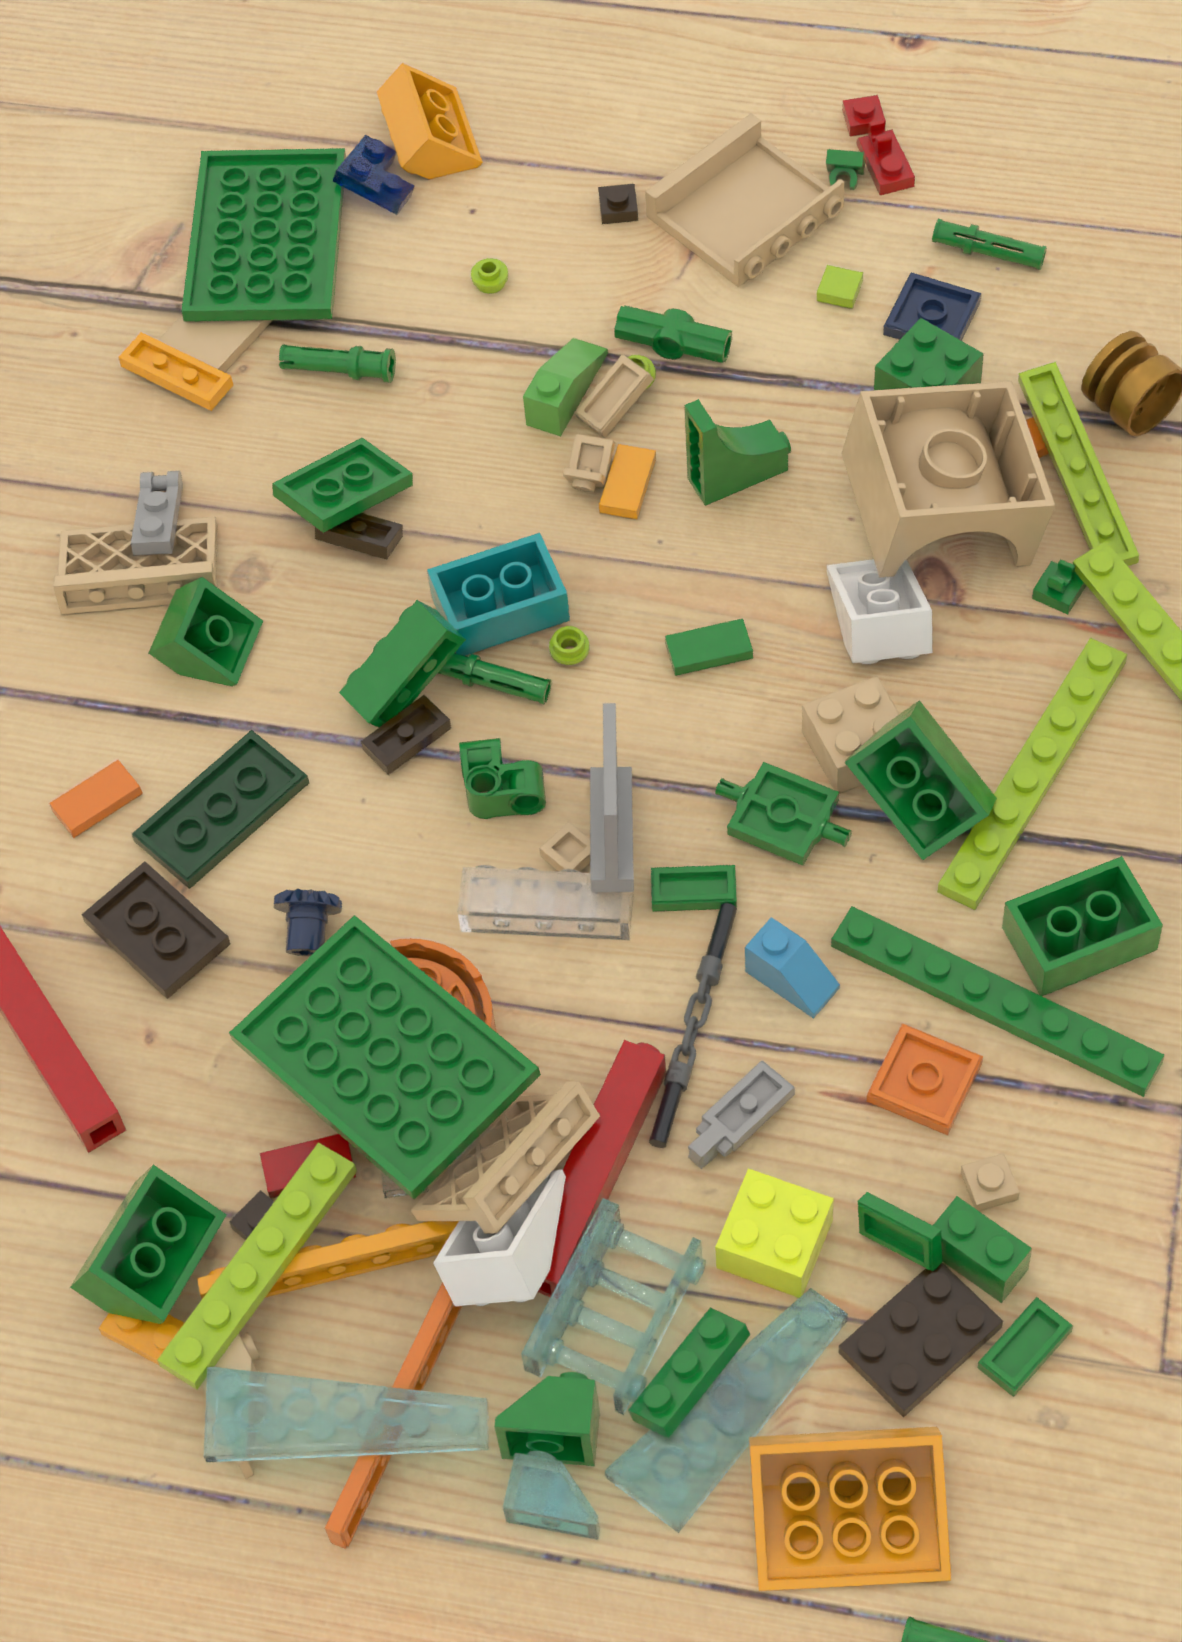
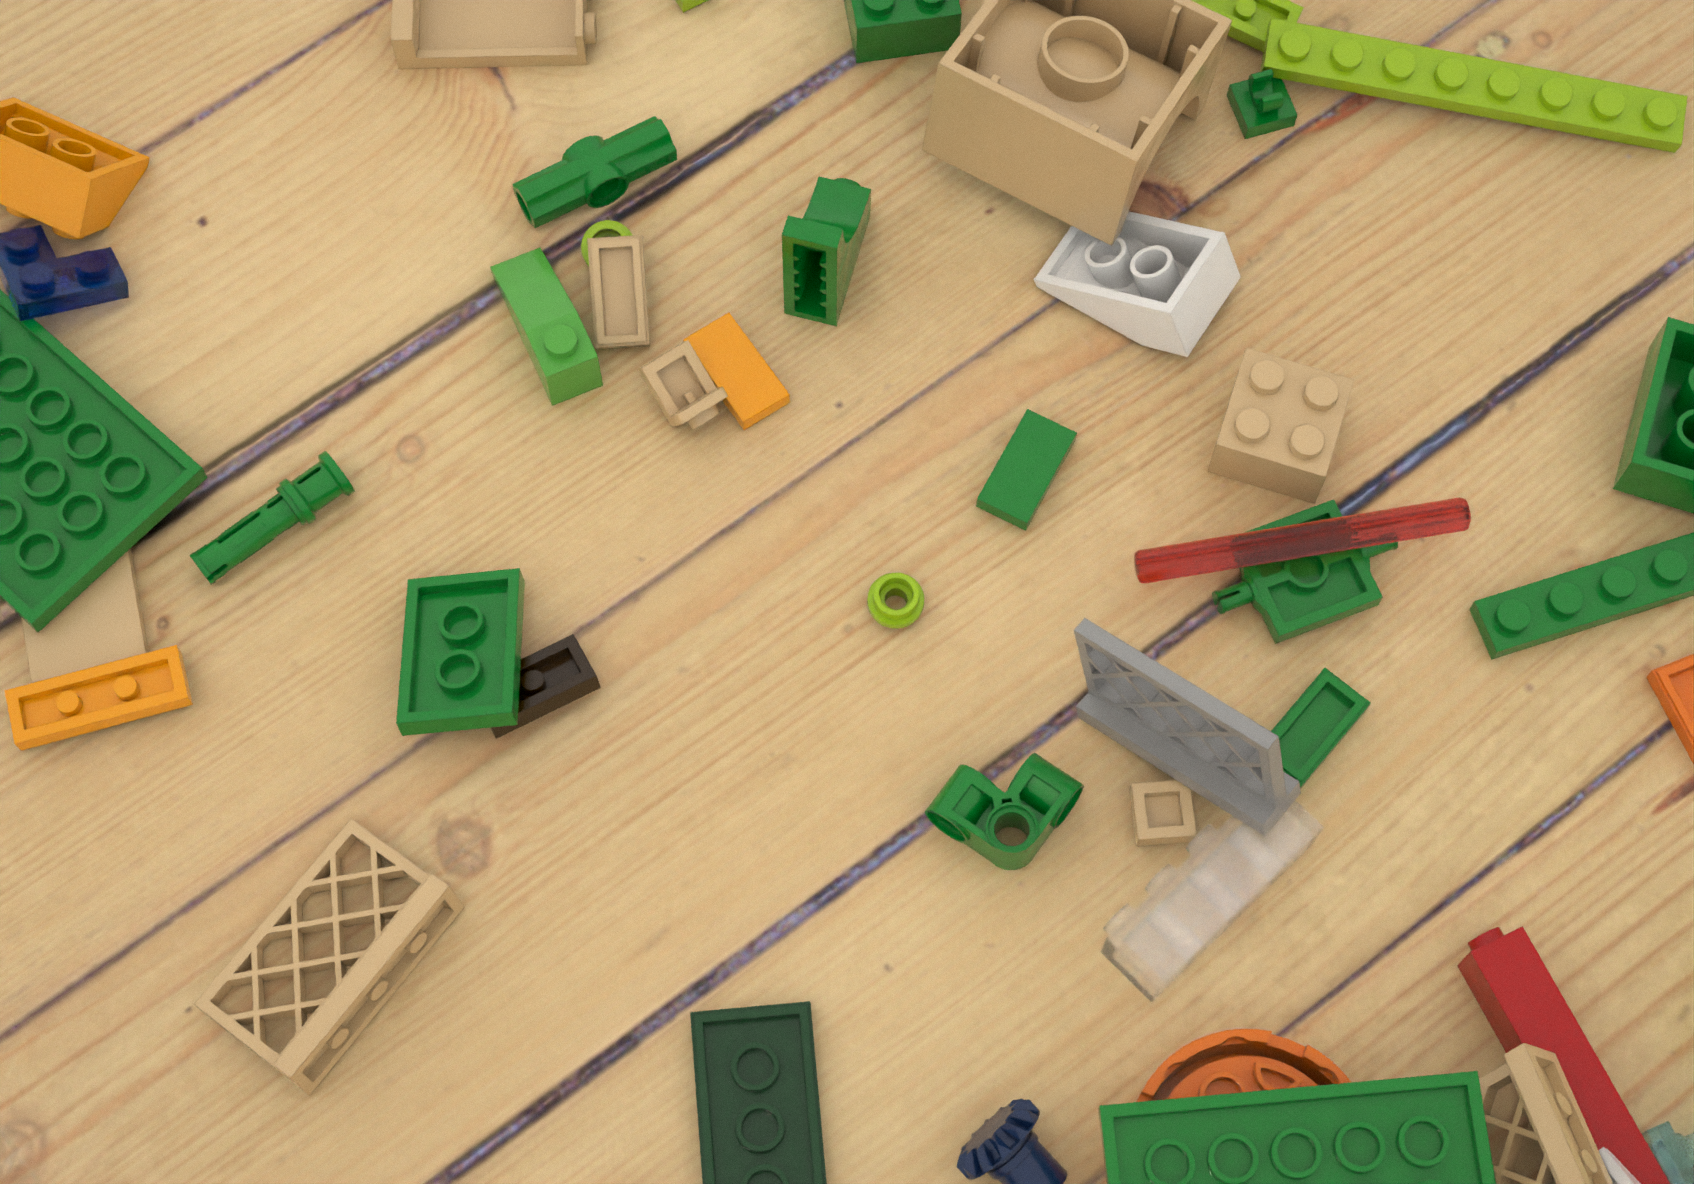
camera: 55 degrees left, 10 degrees up
light grey plate [131,471,183,555] -> none
green slope [148,577,263,687] -> none
green brick [339,600,466,728] -> none
dark brown plate [361,695,451,775] -> none
teal brick [427,533,570,656] -> none
green pin [438,653,552,705] -> none
lime plate [471,258,508,294] -> none
dark brown plate [598,184,638,224] -> none
piece [649,903,737,1148] -> none
light grey hinge [688,1061,795,1169] -> none
dark azure slope [745,917,840,1019] -> none
green slope [845,700,997,860] -> none
lime plate [937,638,1127,910] -> none
none -> clear red axle [1133,497,1471,584]

